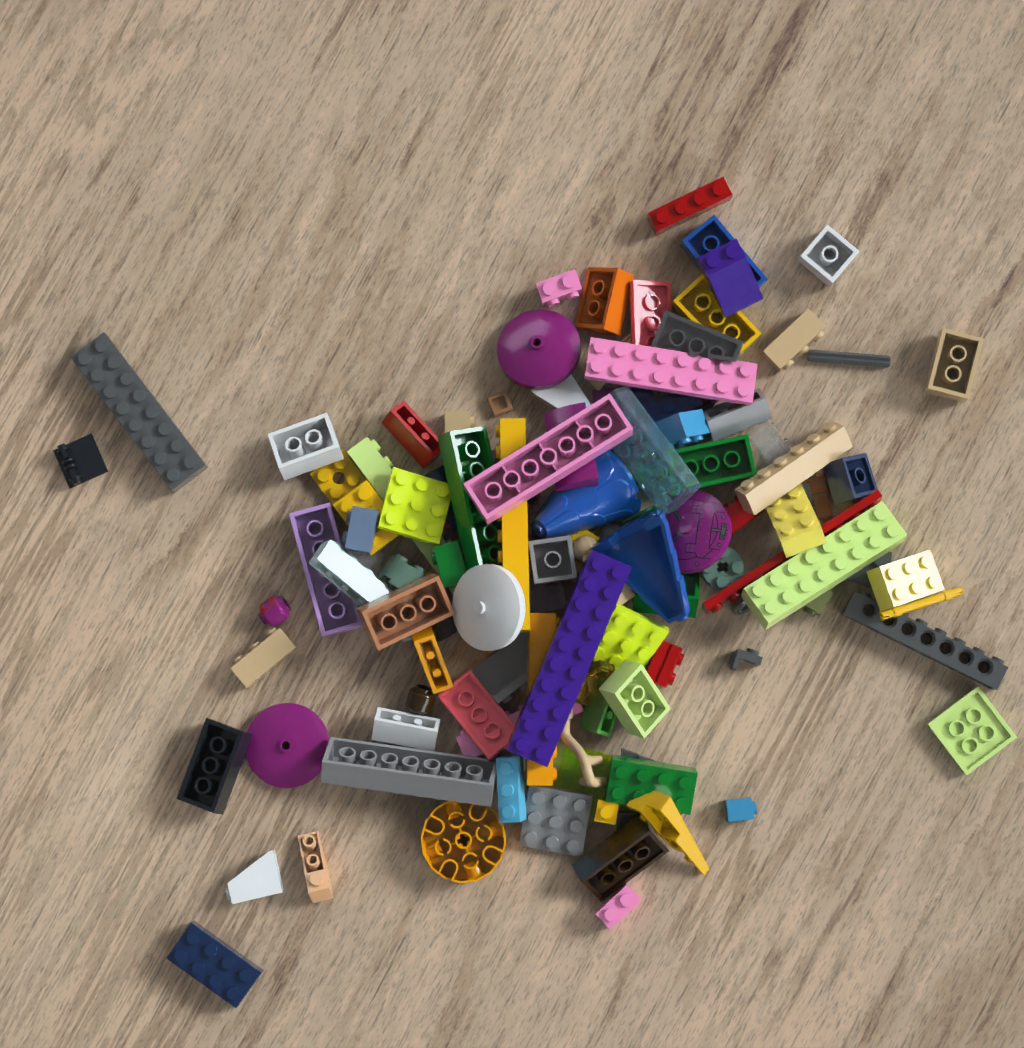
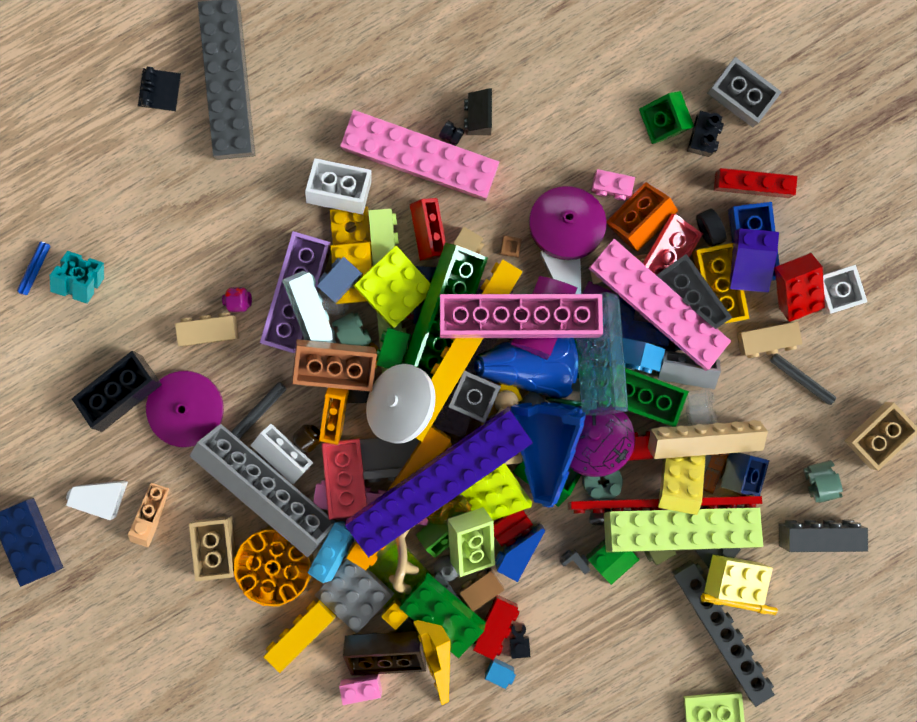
camera: 30 degrees right, 5 degrees up
none -> blue axle [17,241,50,295]
none -> teal brick [49,251,104,304]
none -> tan brick [189,516,236,581]
none -> dark grey axle [231,382,287,440]
none -> yellow brick [264,600,336,673]
none -> bright pink brick [340,110,499,201]
none -> light grey brick [434,555,458,582]
none -> black wheel [439,120,465,146]
none -> medium nougat brick [460,568,504,612]
none -> pearl dark grey slope [464,88,492,135]
none -> red brick [473,595,520,660]
none -> blue slope [495,523,546,582]
none -> black plate [510,623,531,659]
none -> green slope [586,539,640,585]
none -> green slope [639,91,694,144]
none -> black brick [687,111,724,157]
none -> black tyre [696,208,727,247]
none -> light grey brick [707,57,781,128]
none -> red brick [775,253,825,322]
none -> dark grey brick [779,519,868,552]
none -> sand green brick [803,460,843,503]

